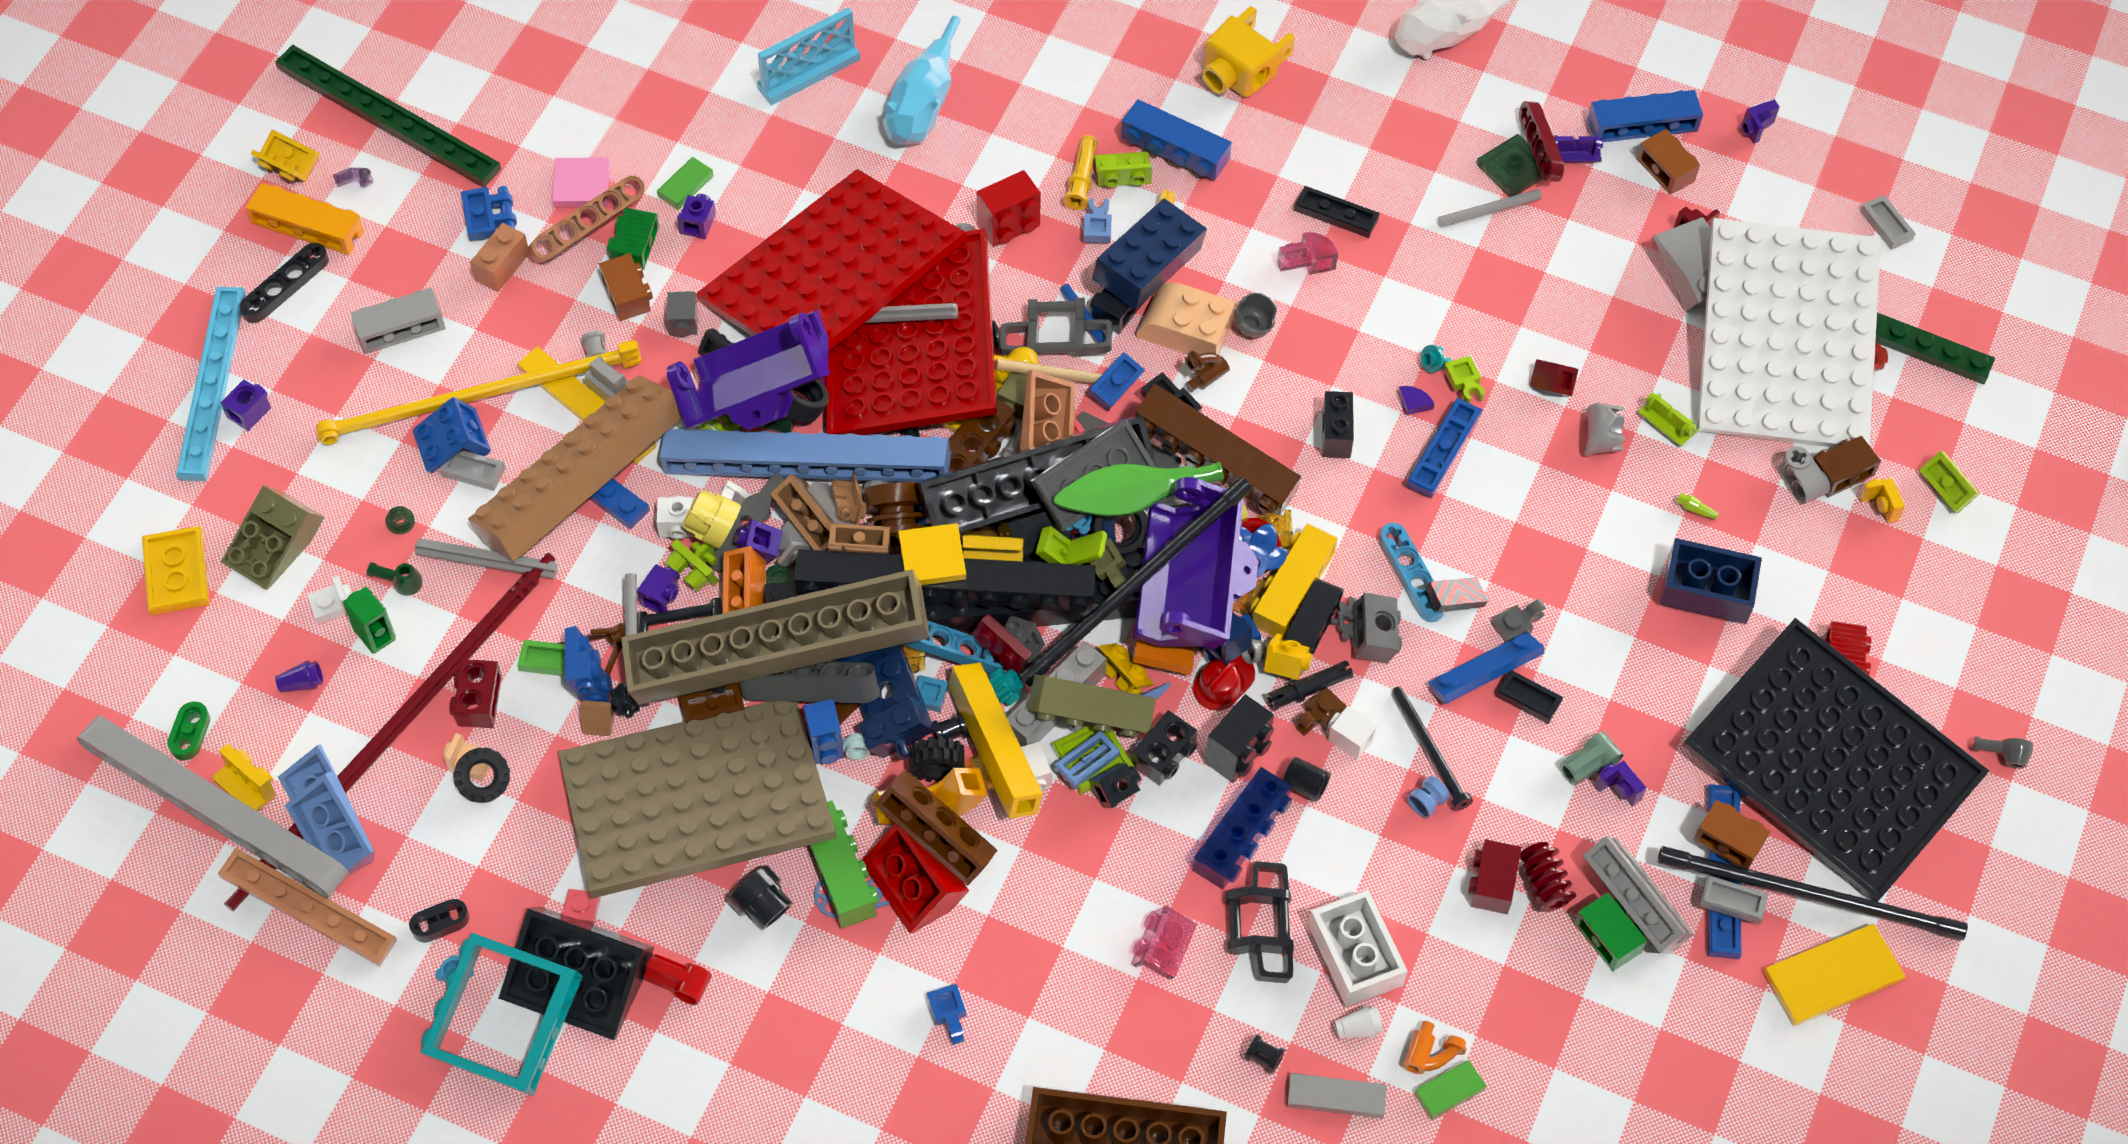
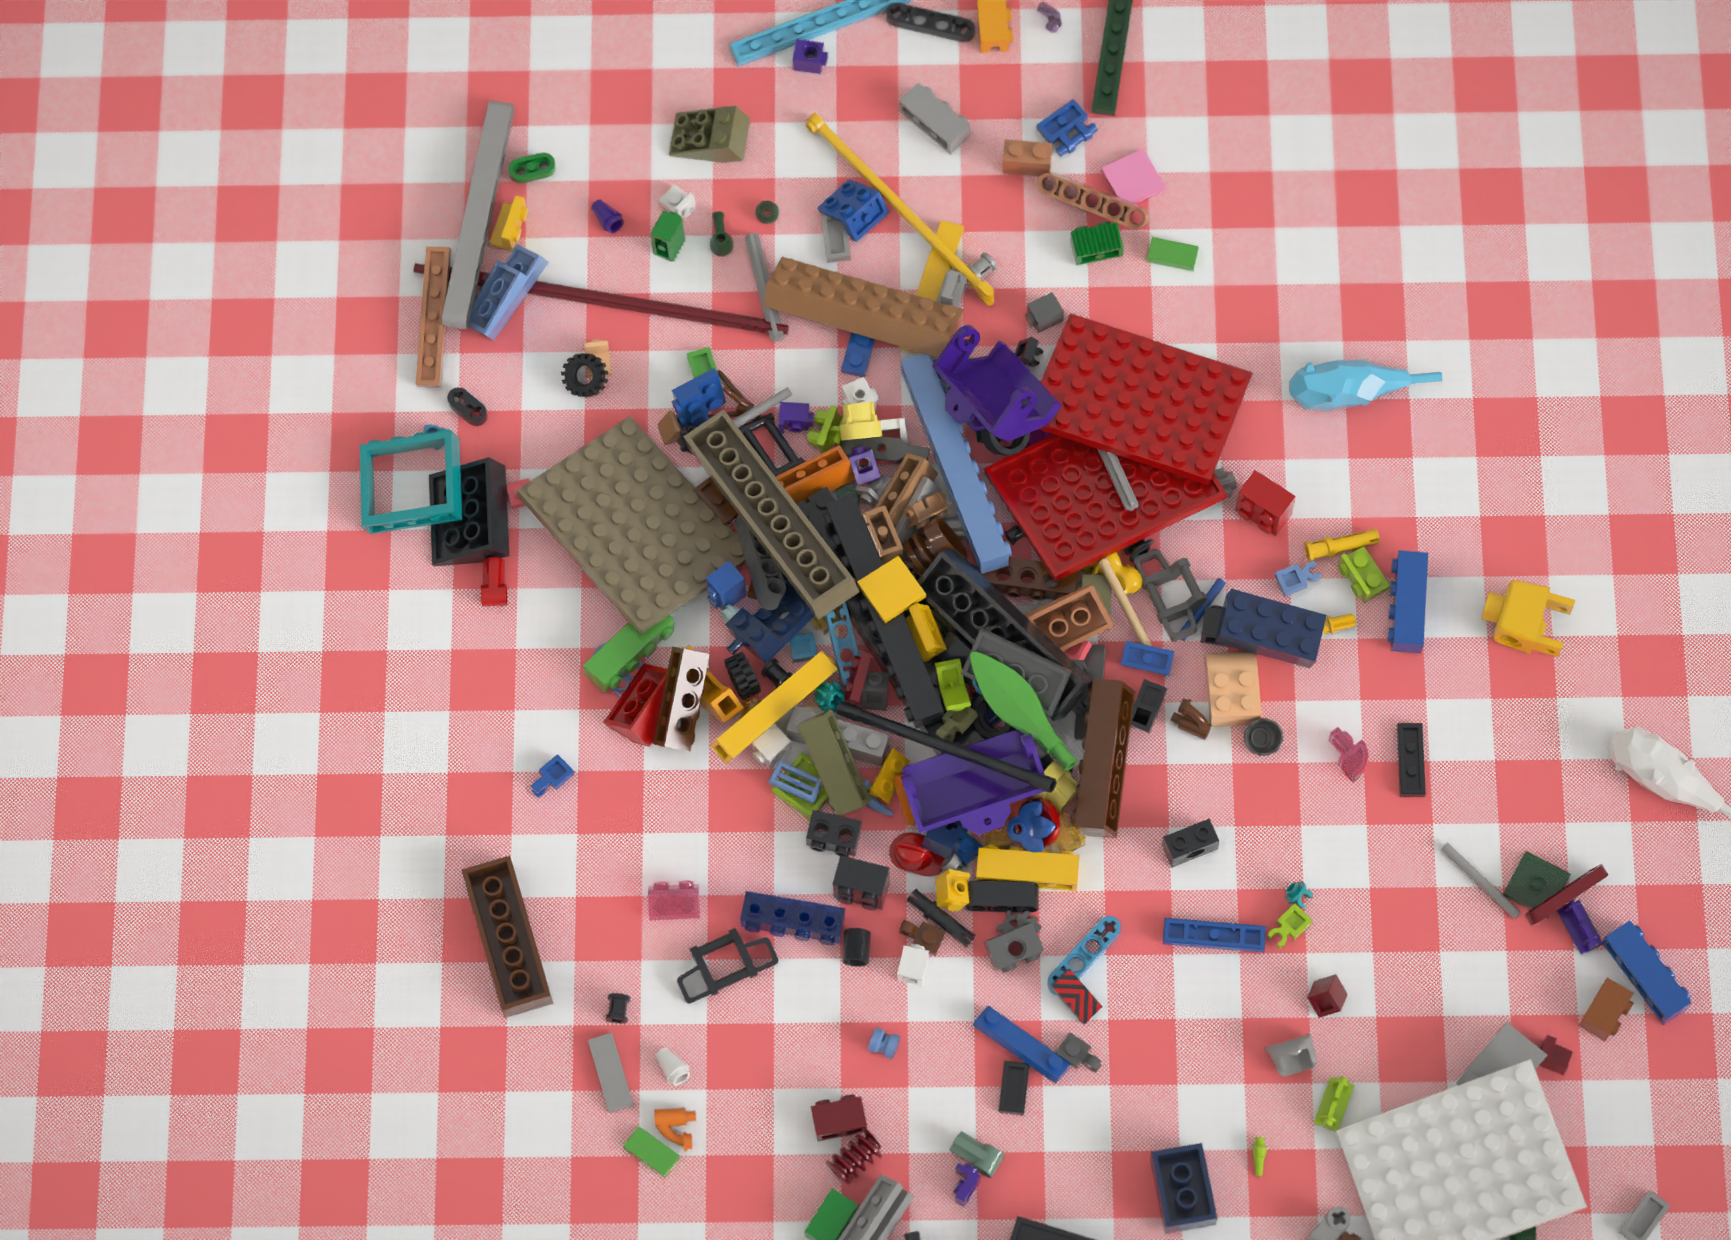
camera: 70 degrees right, 10 degrees up
yellow tile [142,525,210,616] -> none
dark red brick [450,659,502,728] -> none
dark orange brick [599,253,653,321] -> none
dark purple brick [677,193,716,239] -> none
black piece [728,865,793,930] -> none
medium azure fence [756,7,861,106] -> none
black brick [1089,763,1141,808] -> none
white brick [1308,890,1408,1007] -> none
black bar [1392,686,1473,811] -> none
dark purple tile [1398,386,1434,415] -> none
dark purple bracket [1741,99,1780,143] -> none

